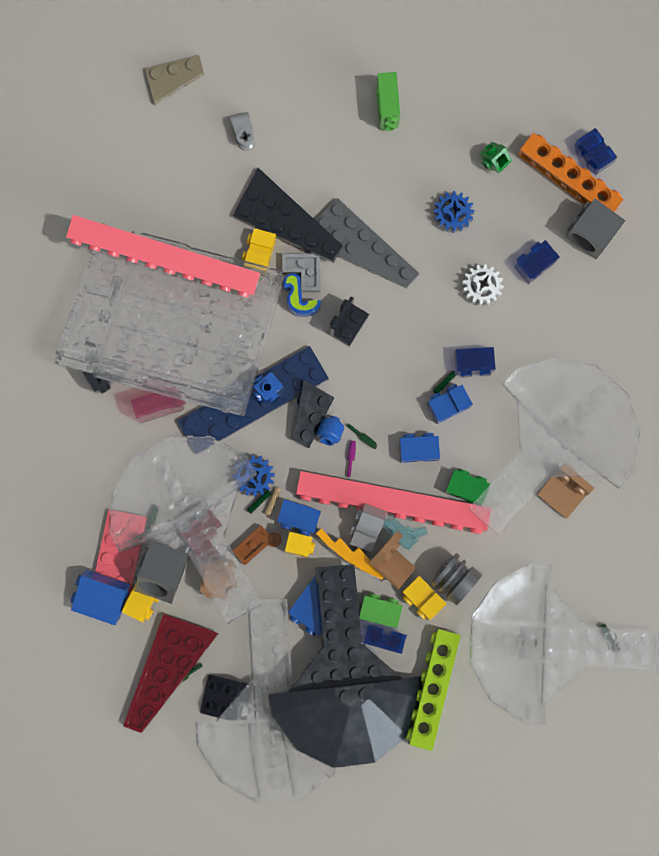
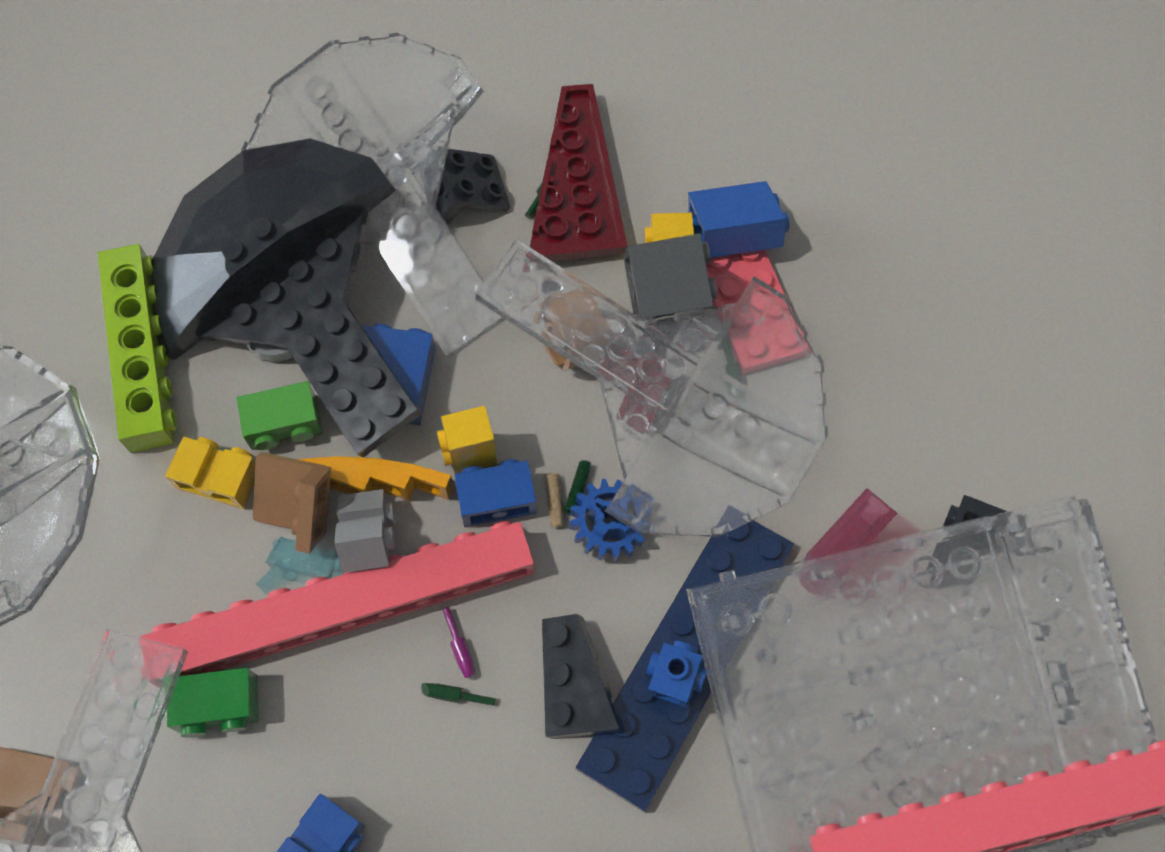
camera: 155 degrees right, 15 degrees down
dark orange hinge [232,525,282,566] -> none
blue head [317,416,344,446] -> none
clear blue brick [363,624,407,654] -> none
blue brick [399,433,440,463] -> none
flat silver wheel [431,553,482,605] -> none

